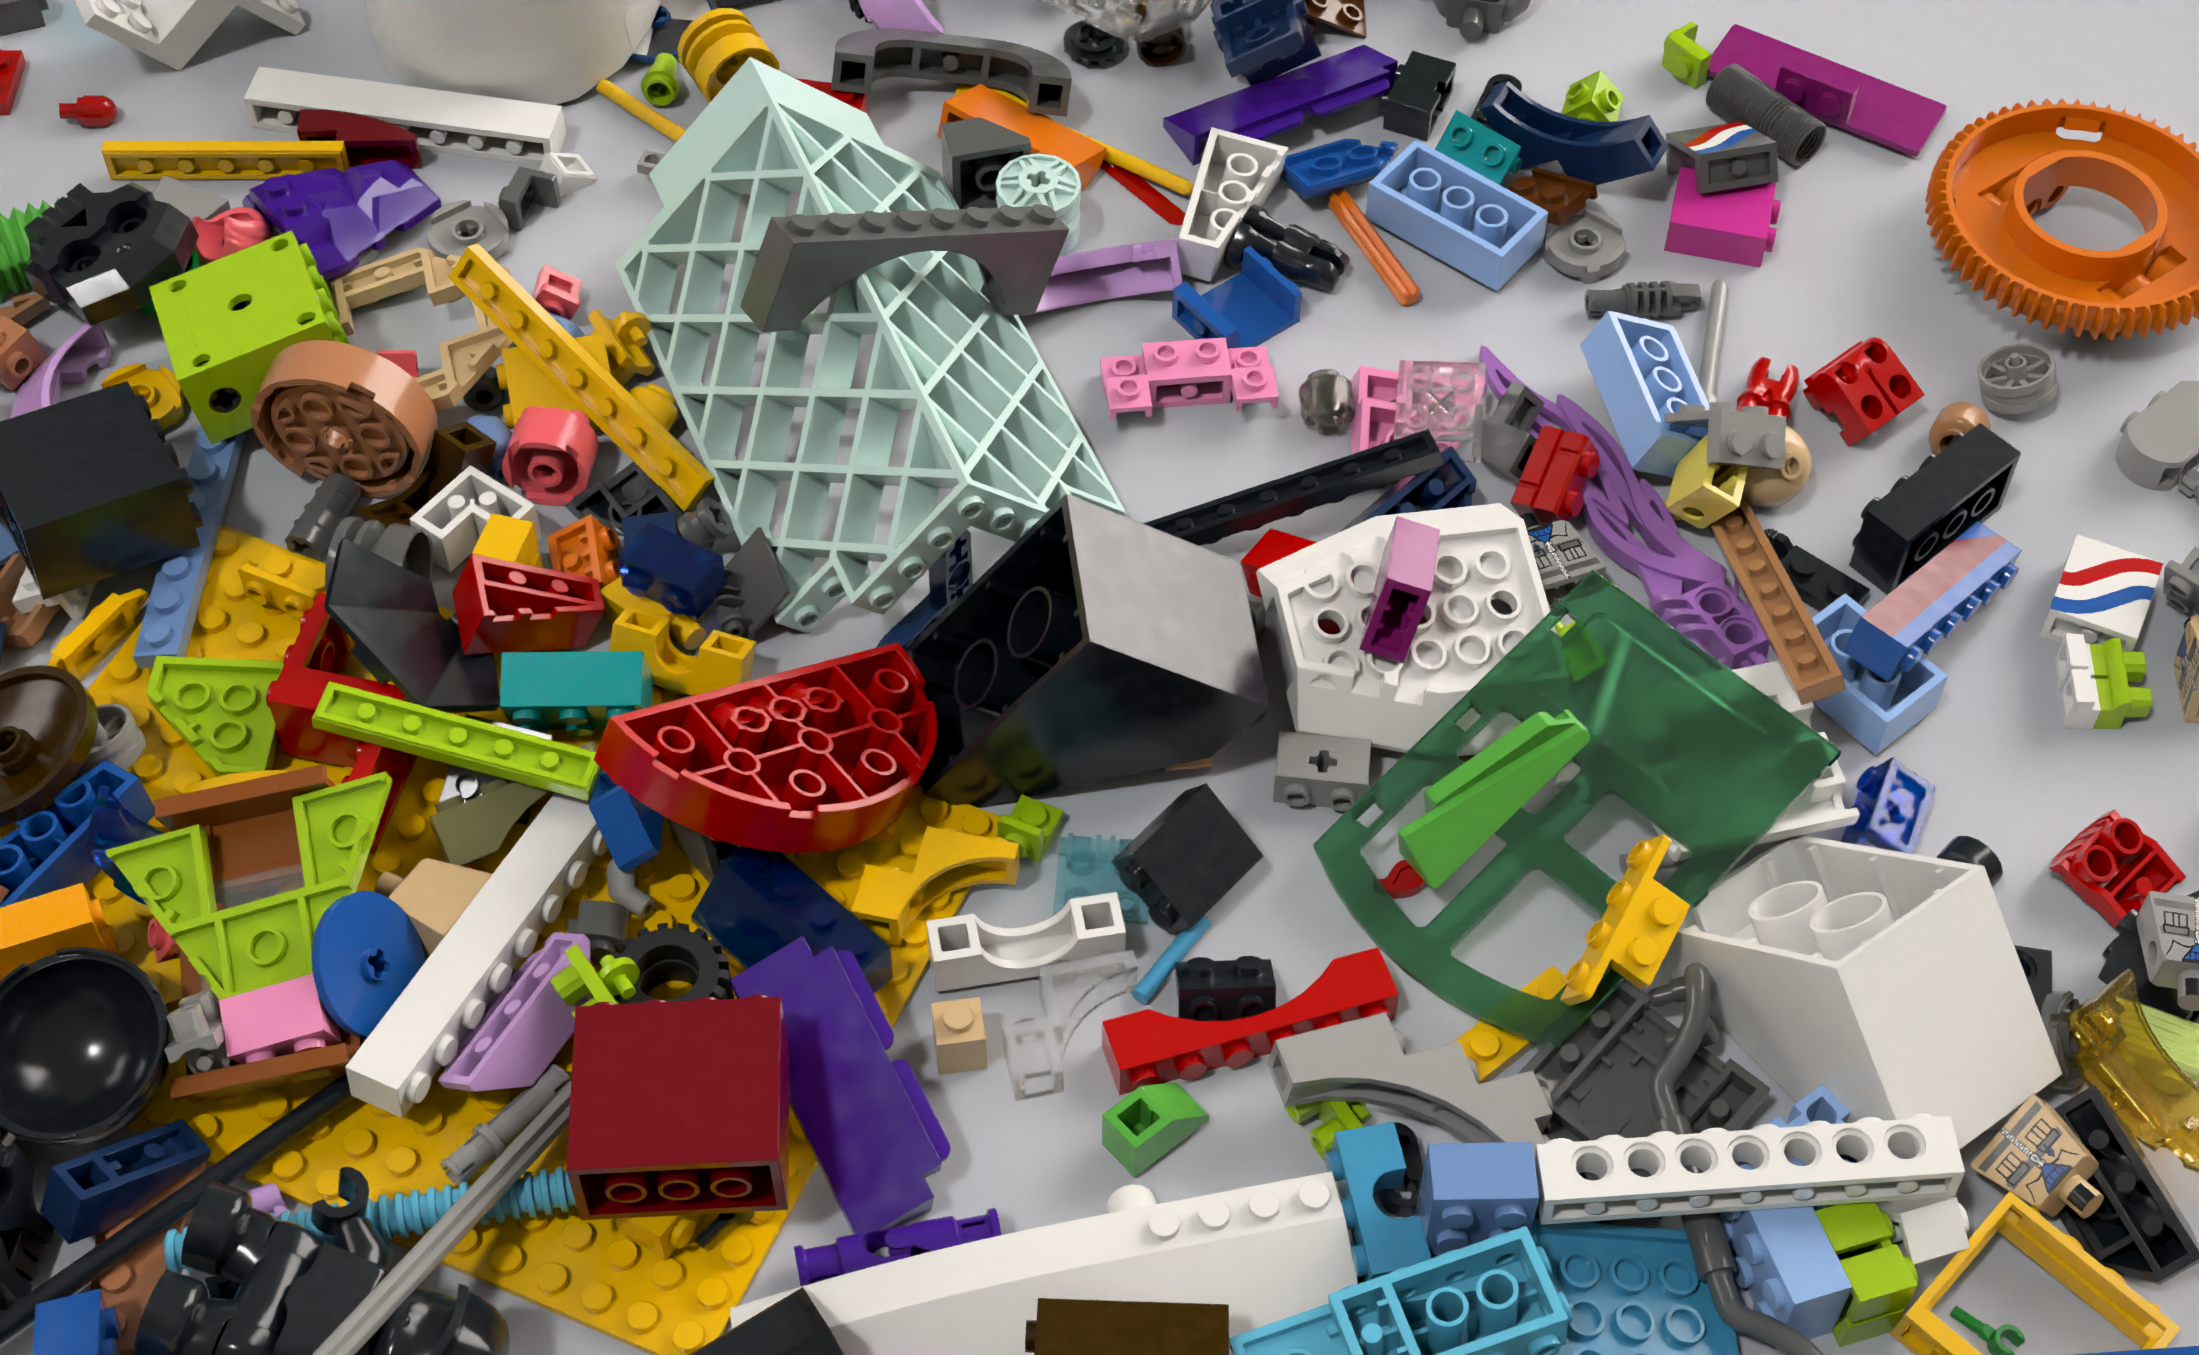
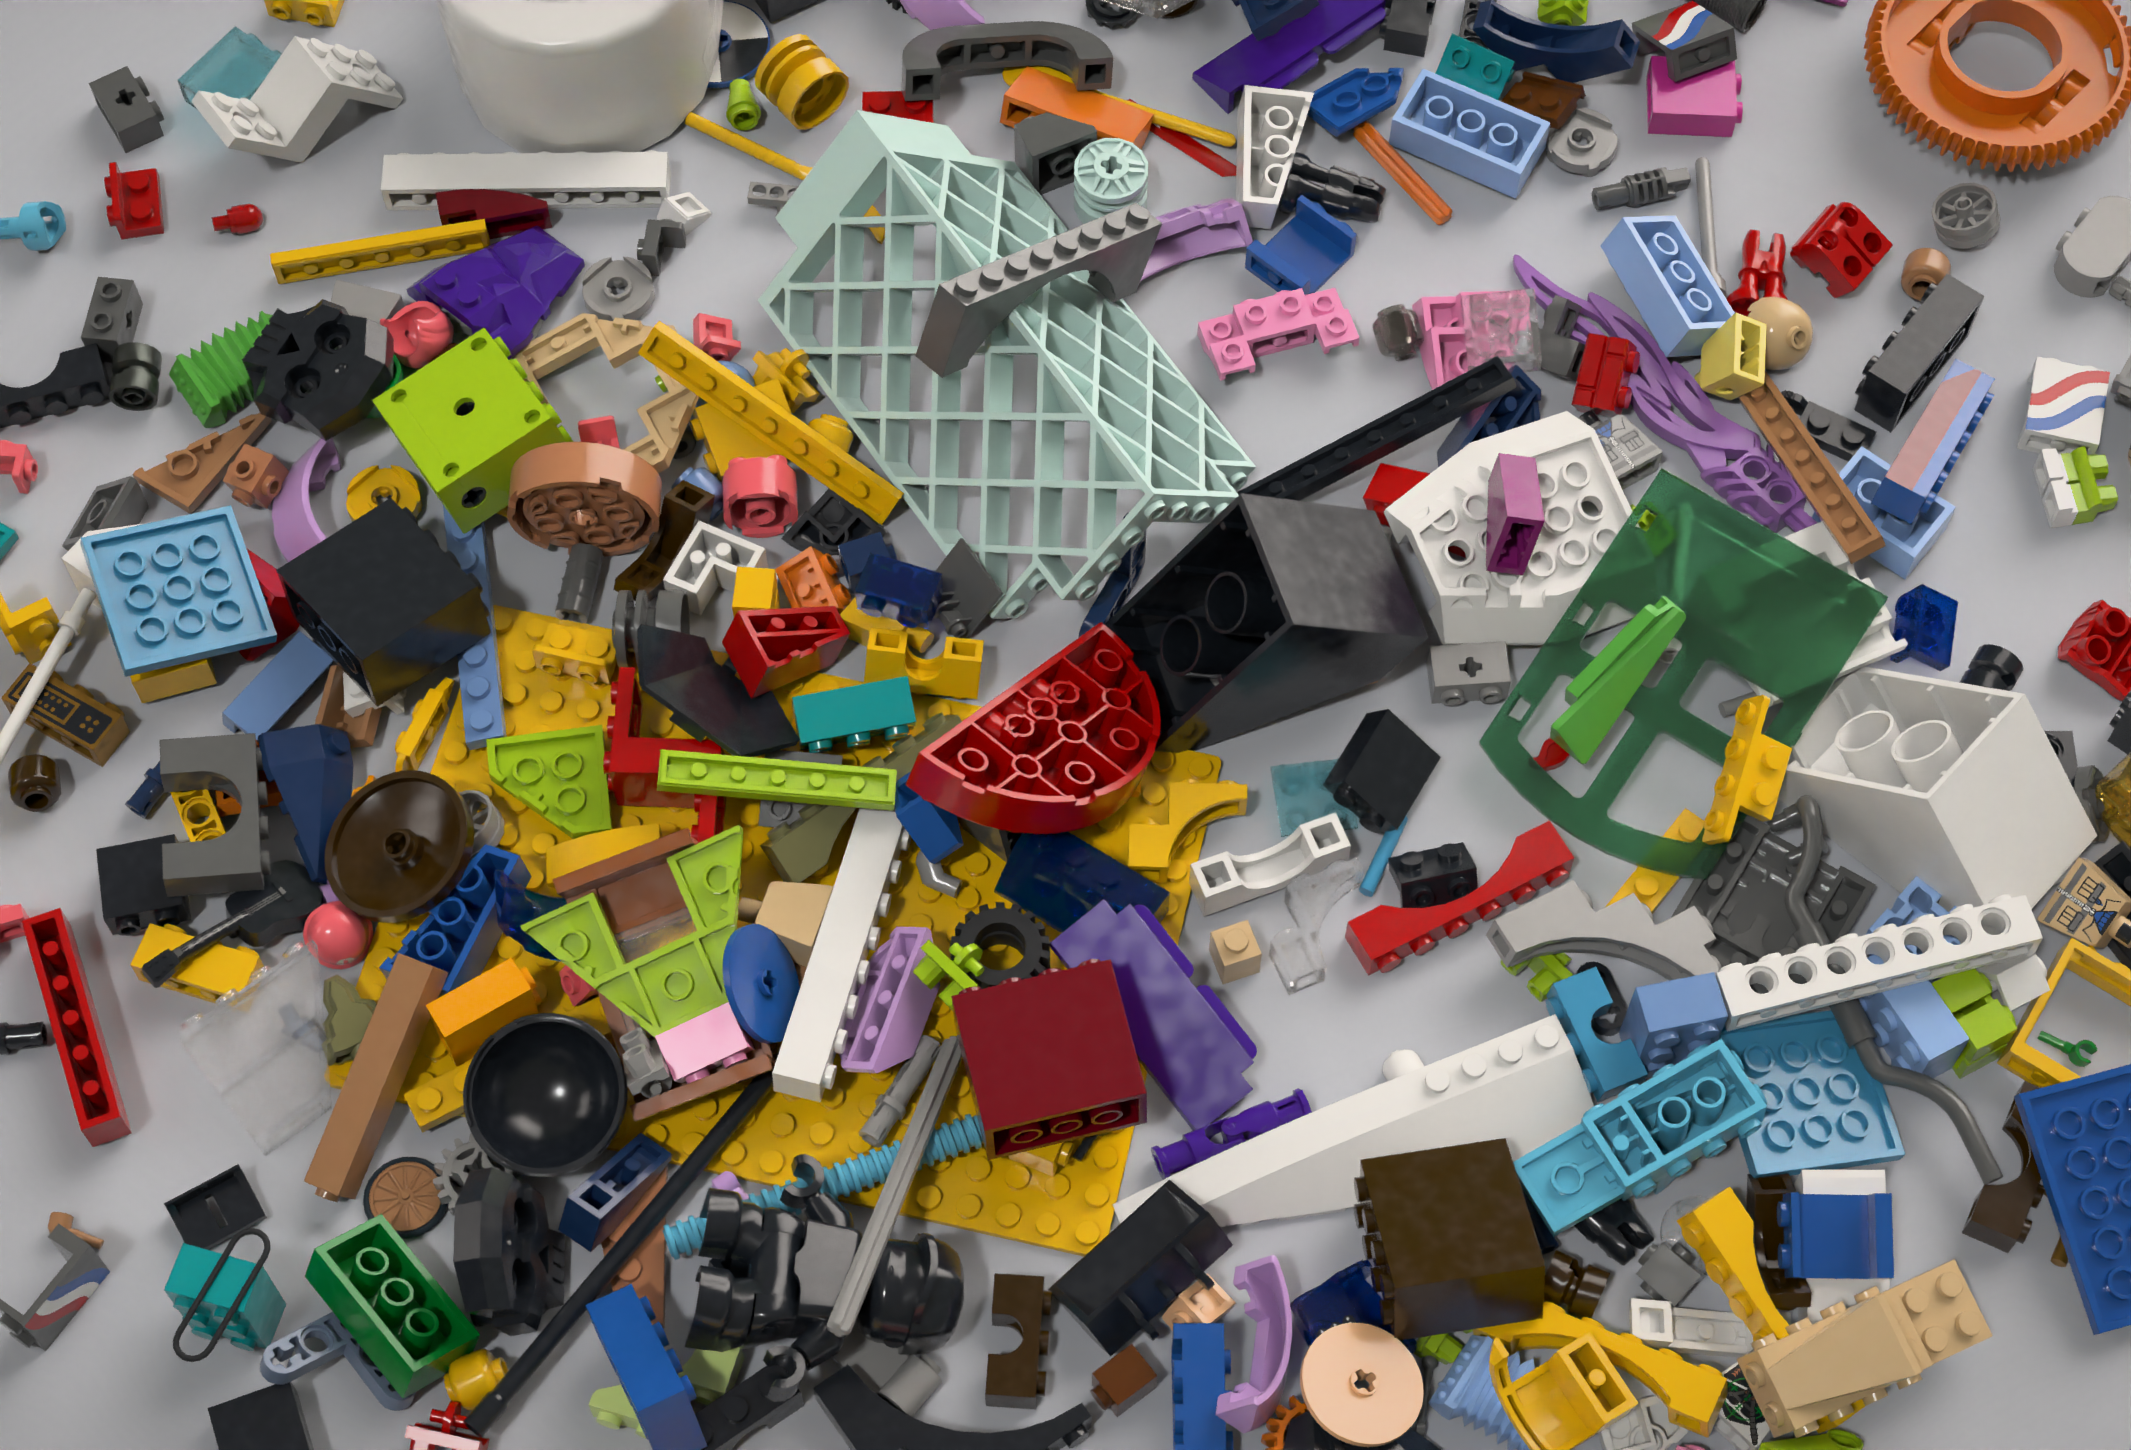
camera: 10 degrees left, 10 degrees up
dark grey plate [568,900,630,962] -> none
dark grey wheel [677,498,733,553] -> none
lime bracket [997,794,1064,863] -> none
bright green slope [1102,1082,1209,1178] -> none
light grey bracket [1664,402,1786,470] -> none

